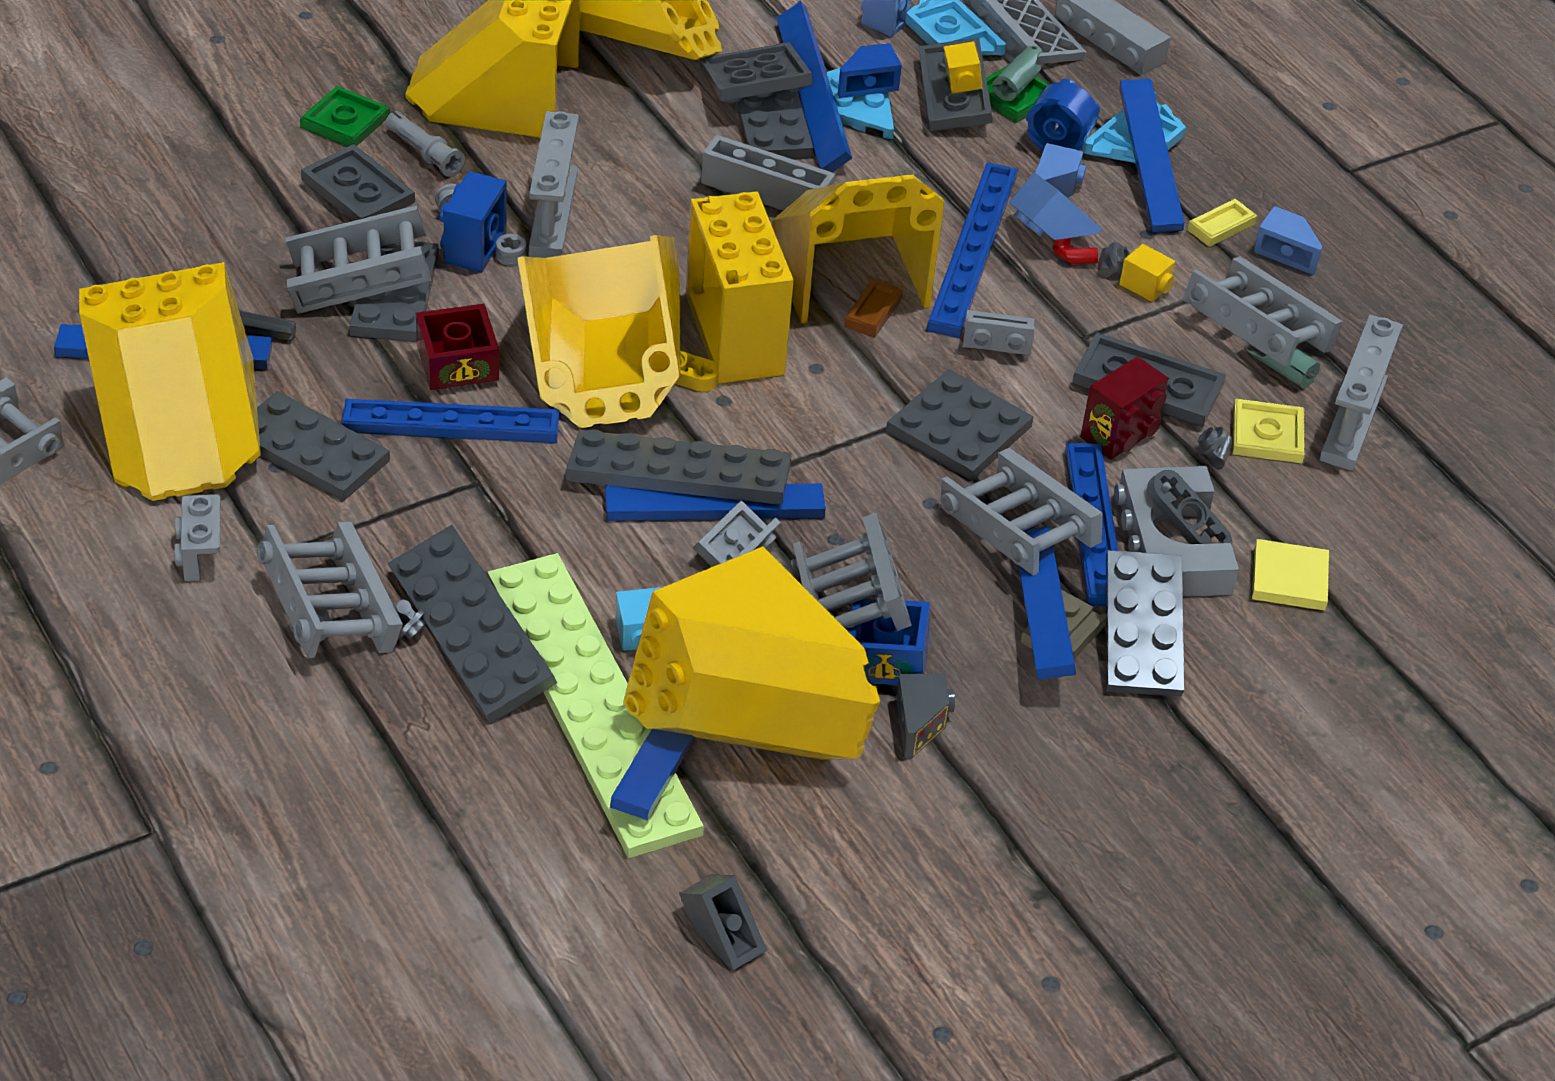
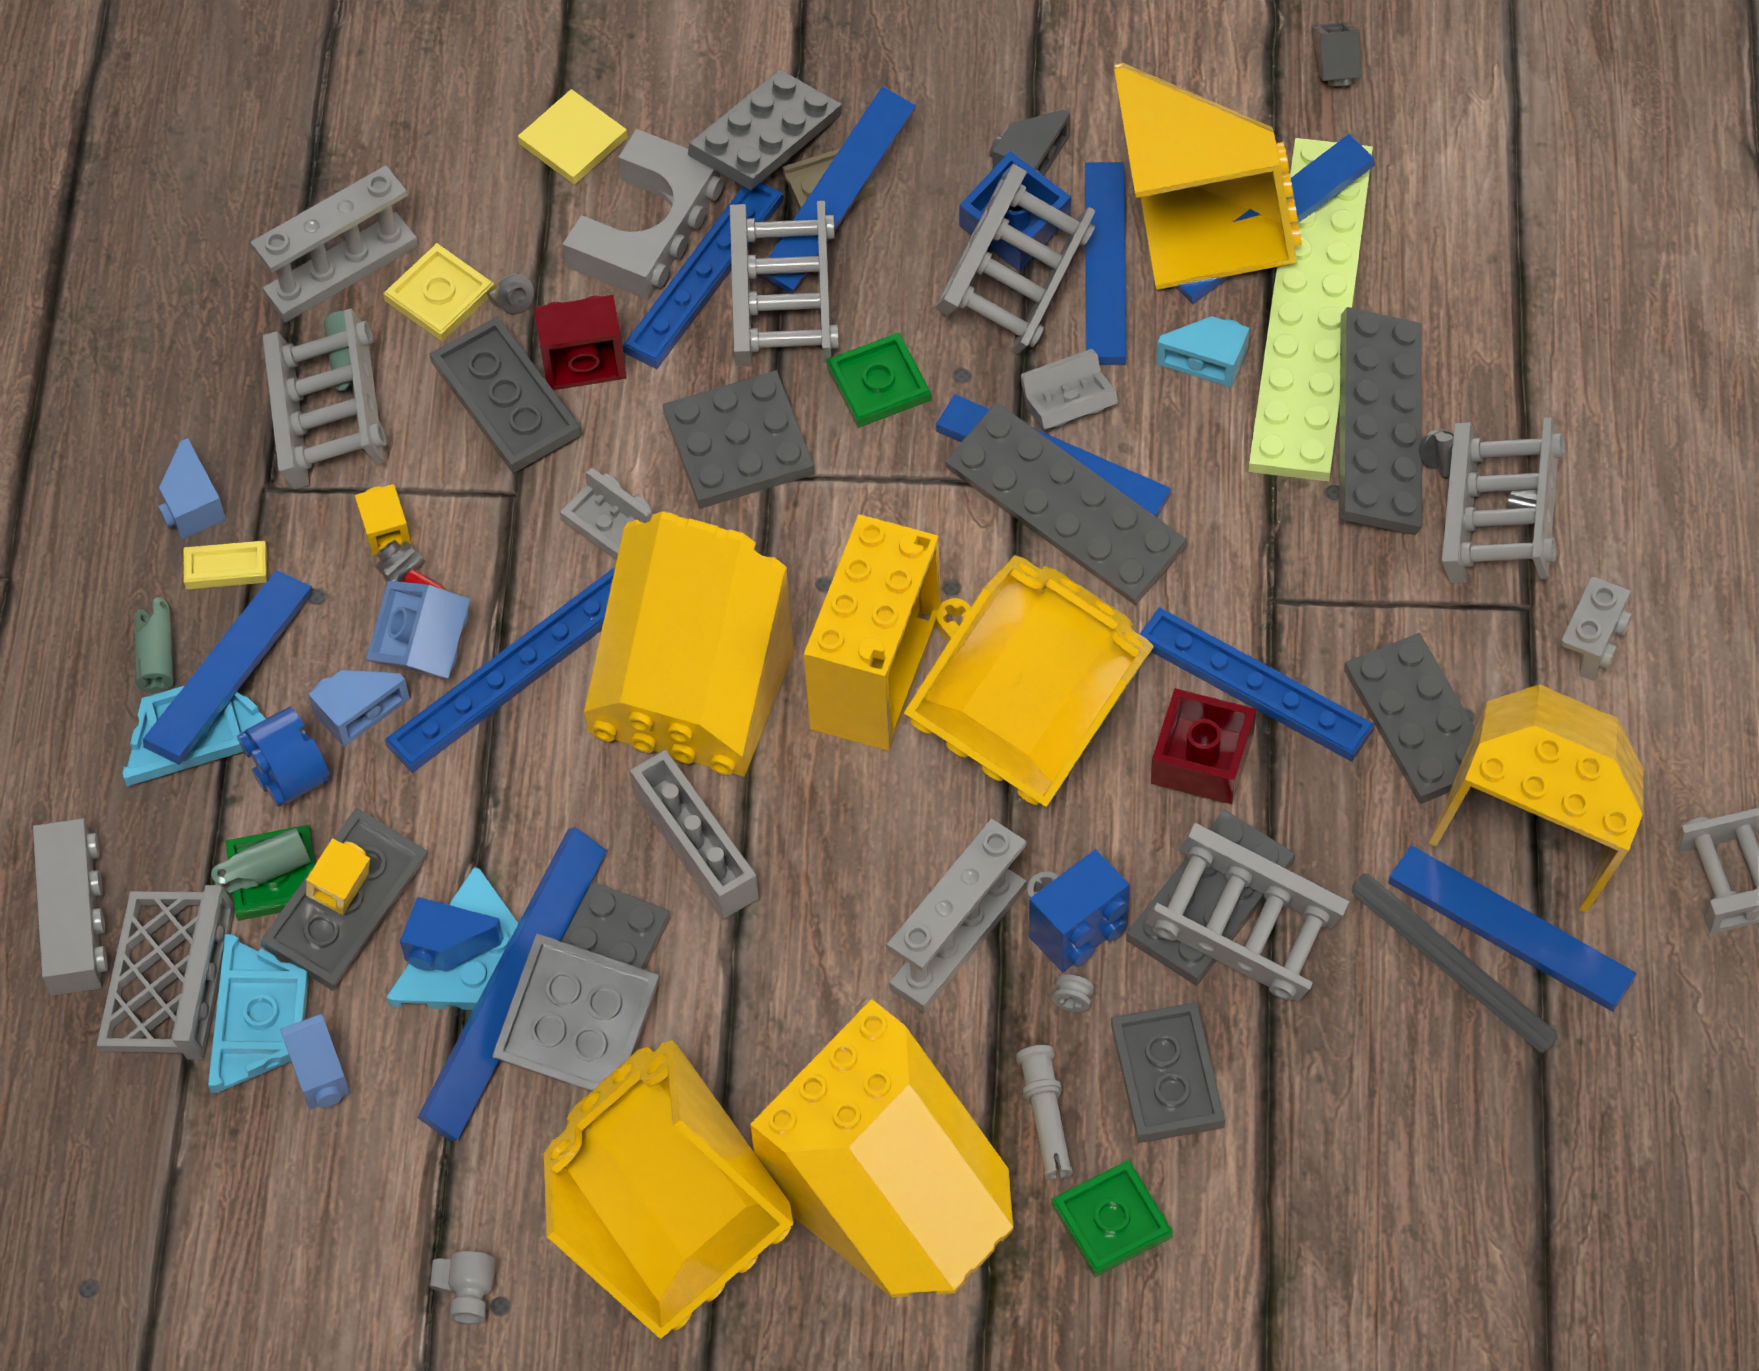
camera: 140 degrees left, 15 degrees up
dark grey beam [1147,470,1233,545] -> none
none -> sand green piece [134,597,174,693]
none -> green tile [826,332,931,428]

